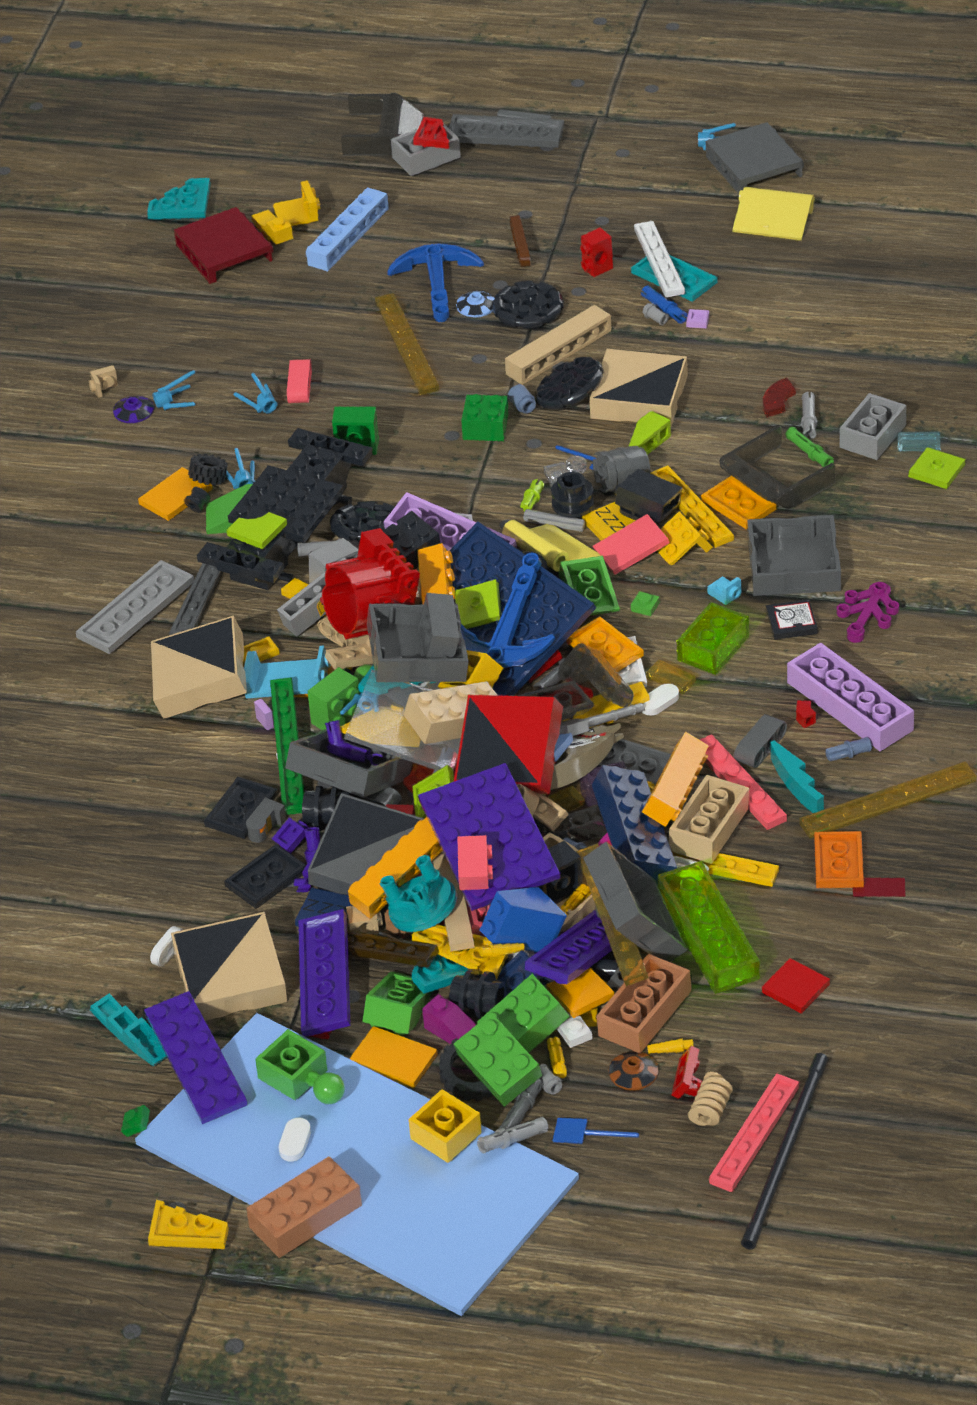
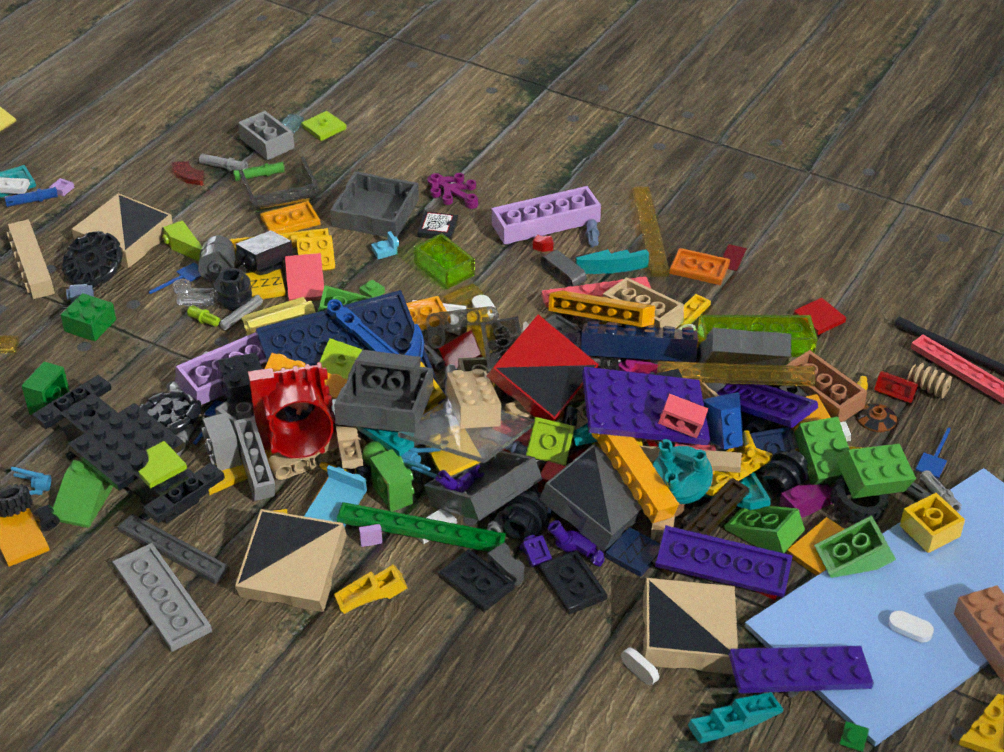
camera: 75 degrees left, 0 degrees up
bright green brick [255,1029,345,1104] -> none
light grey pin [643,303,669,325] -> none
none -> yellow slope [334,564,408,614]
none -> bright green slope [814,515,896,578]

